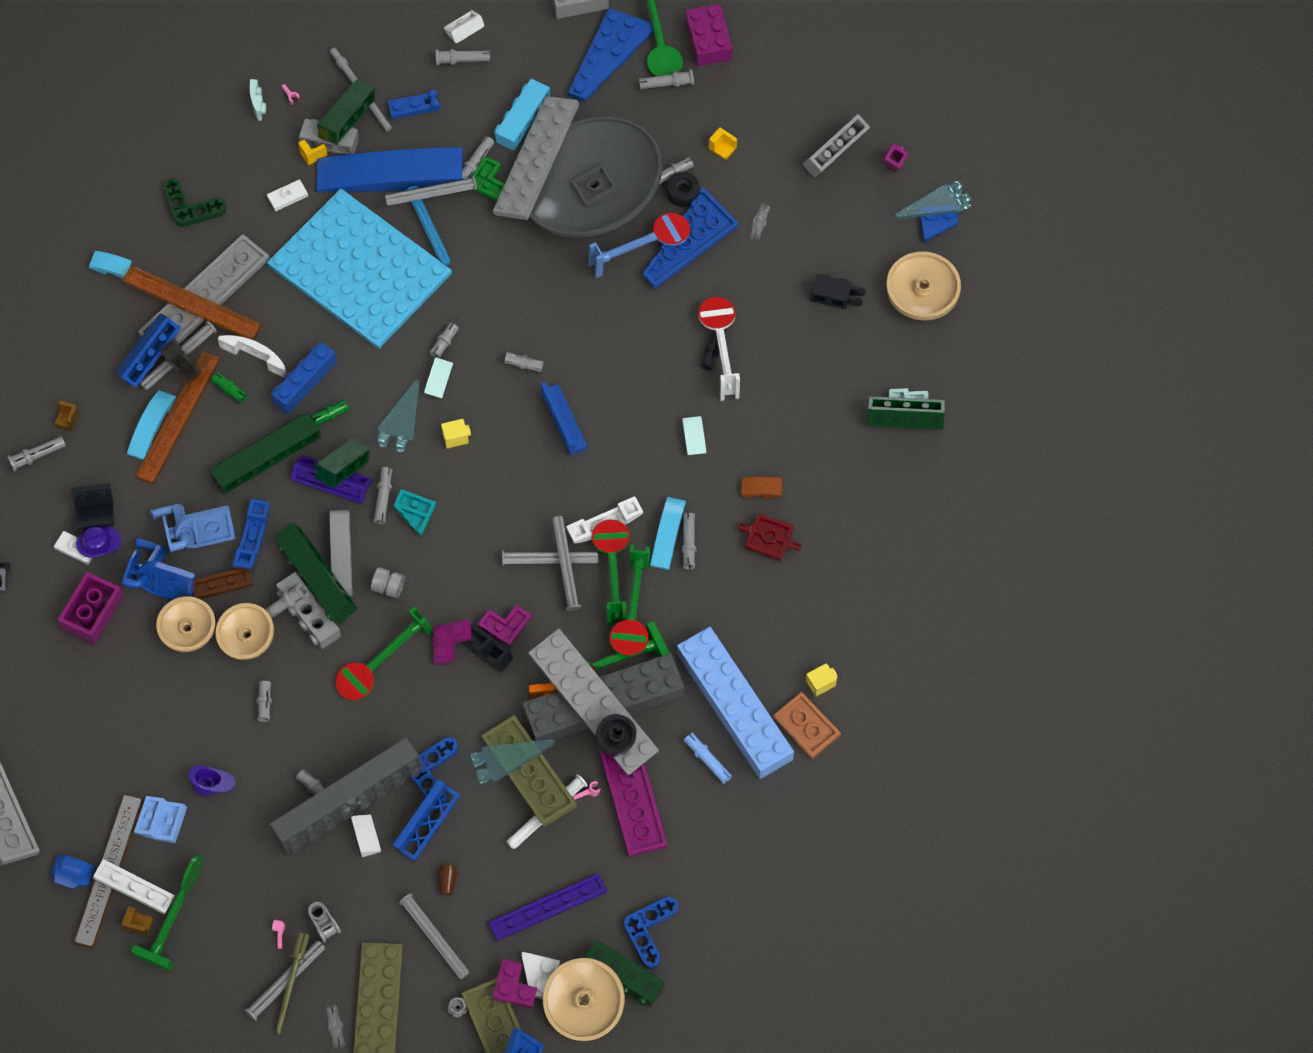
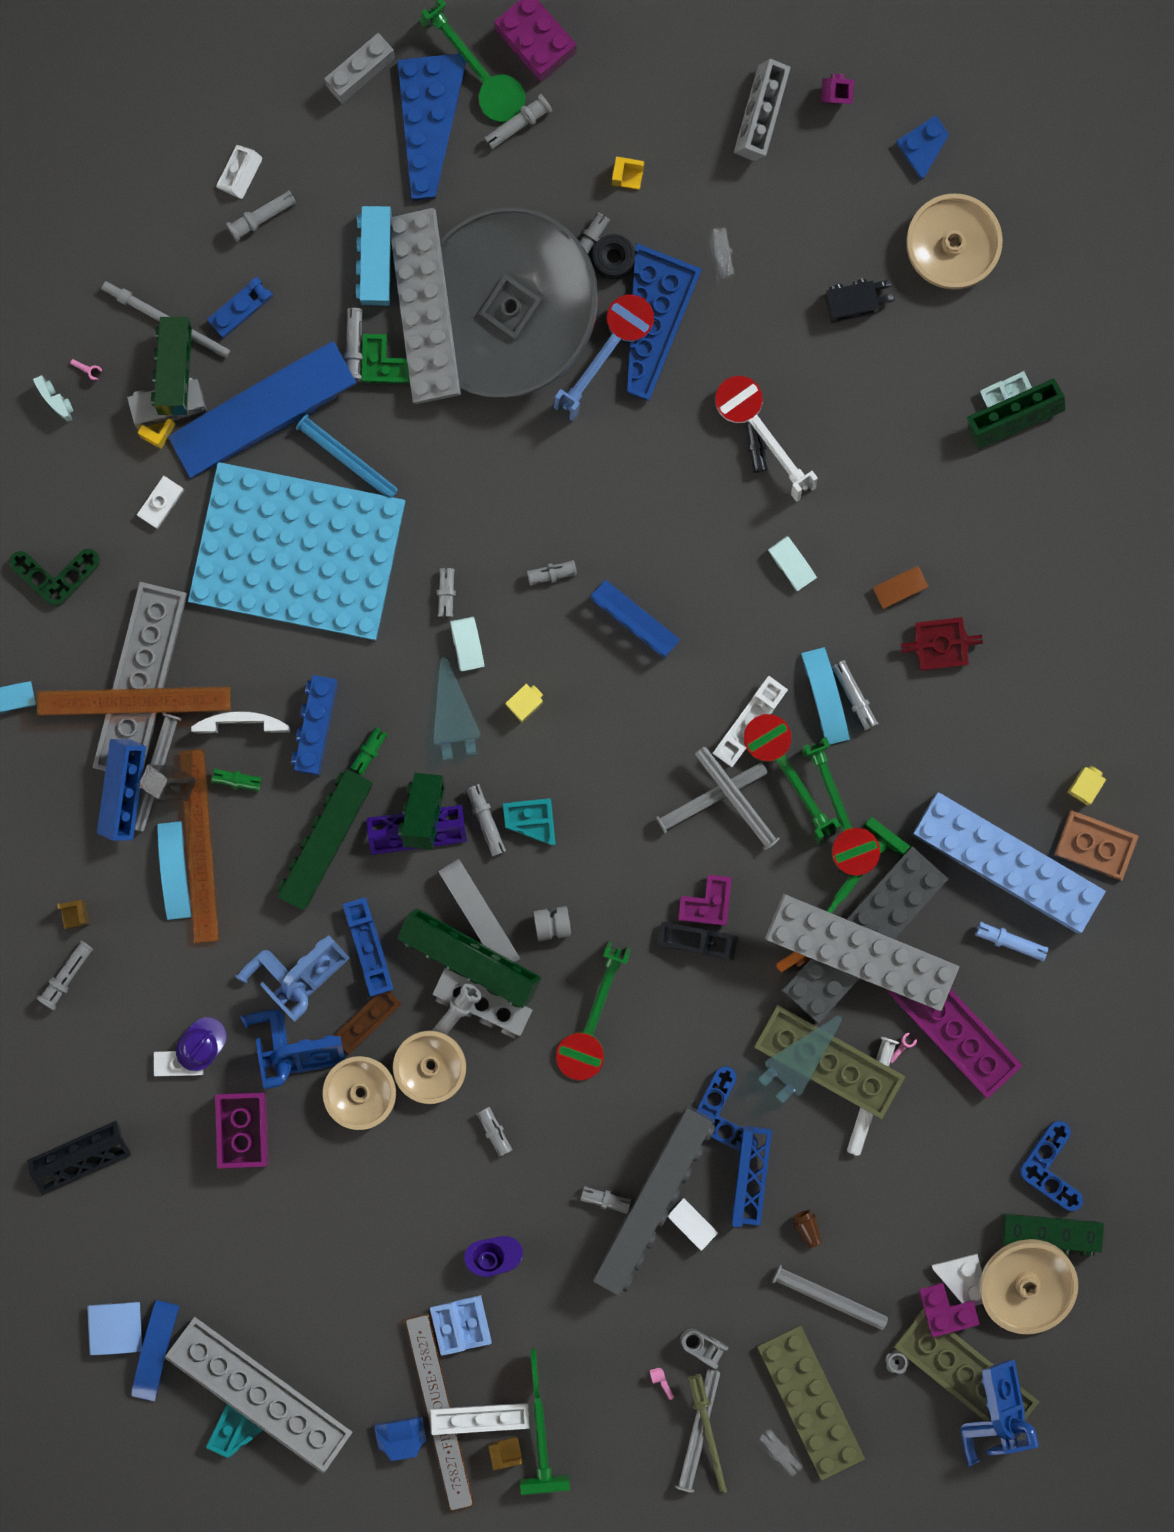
camera: 30 degrees left, 20 degrees up
black bracket [72,483,114,530] -> none
light grey axle [385,176,477,205] -> none
magenta plate [433,619,471,666] -> none
dark purple tile [488,873,607,942] -> none
black brick [595,714,637,757] -> none
clear light blue flag [895,181,971,219] -> none

